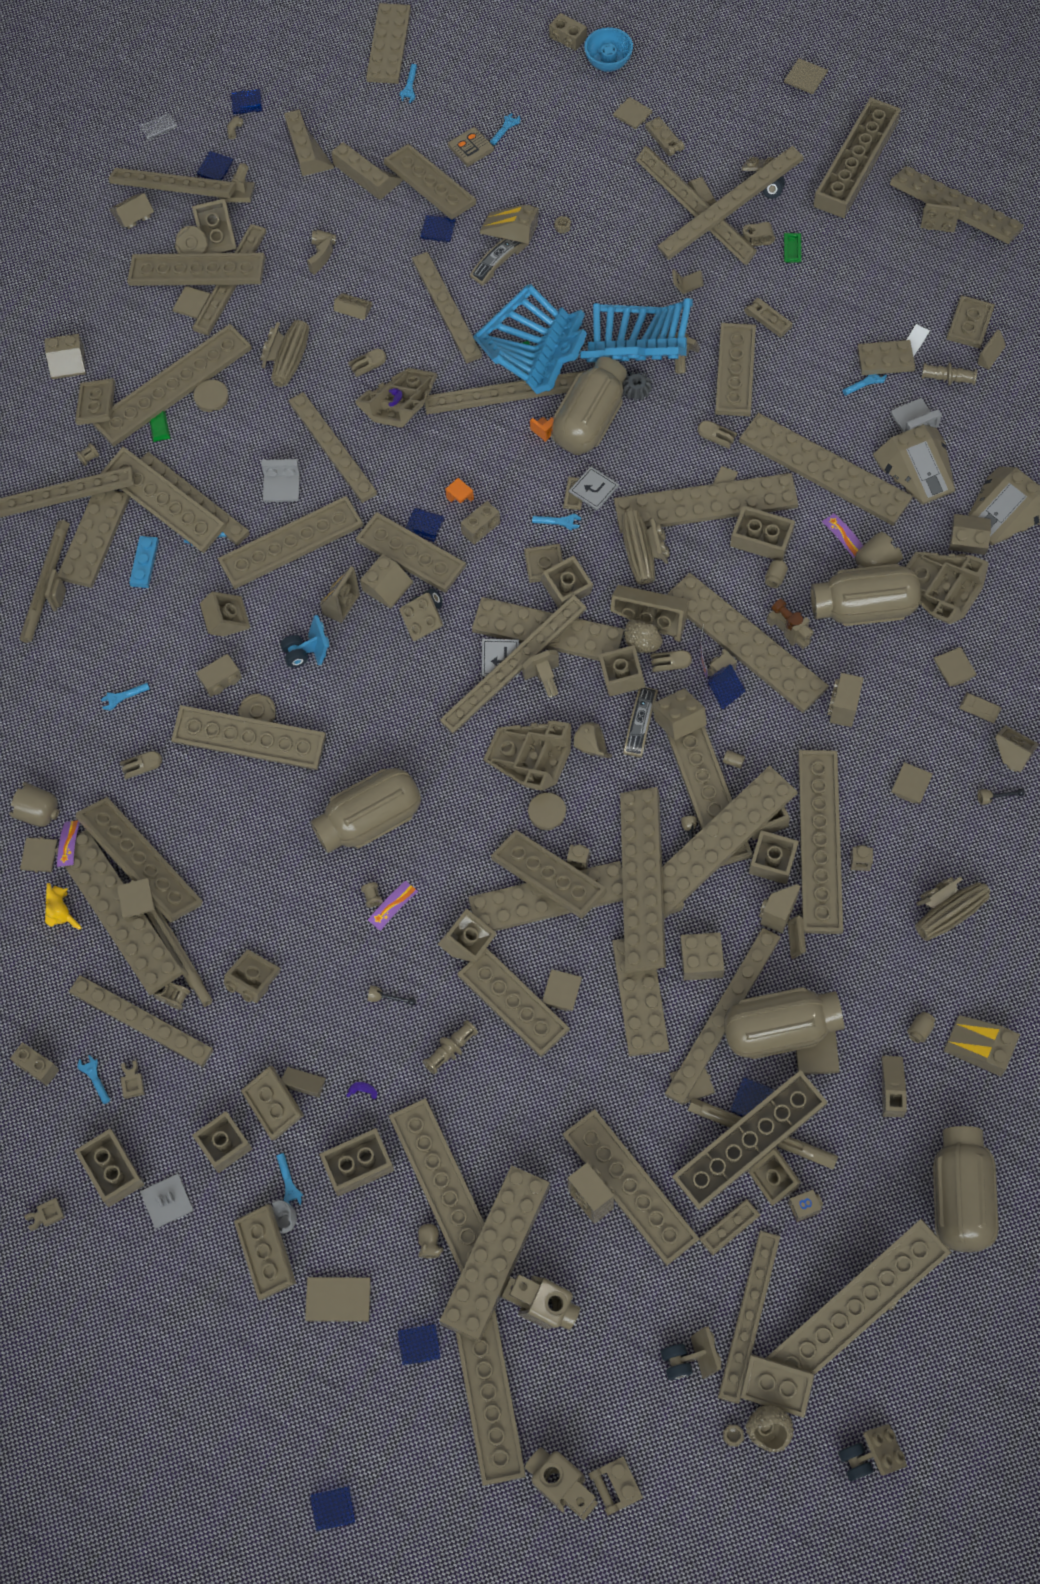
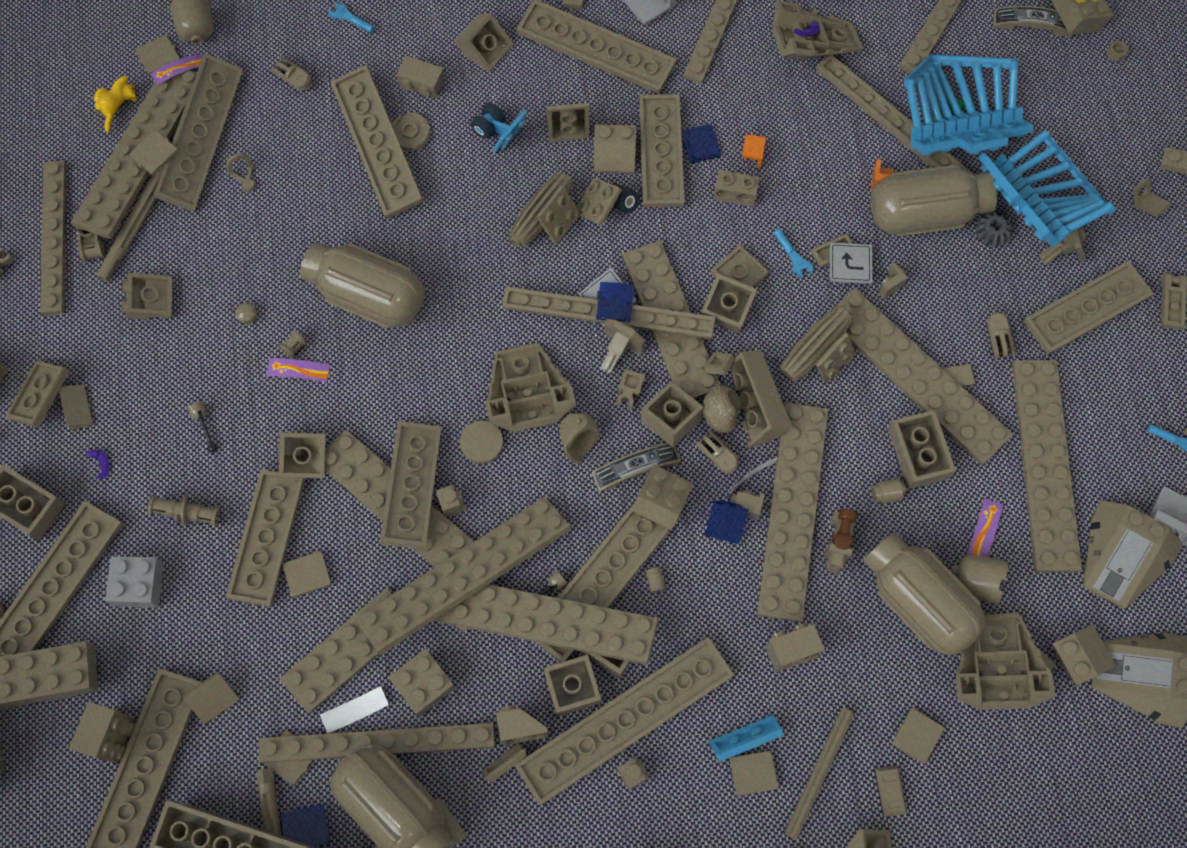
camera: 50 degrees right, 5 degrees up
none -> light grey brick [105,556,164,608]
none -> dark tan piece [182,672,239,724]
none -> dark tan piece [226,153,256,192]
none -> dark tan tile [235,302,258,325]
none -> white sticker [320,686,389,734]
none -> dark tan plate [508,172,581,248]
none -> clear blue piece [596,282,634,323]
none -> dark tan plate [616,369,645,410]
none -> dark tan plate [704,352,735,375]
none -> dark azure plate [709,715,784,762]
none -> dark tan axle [785,708,854,839]
none -> dark tan bracket [879,262,908,299]

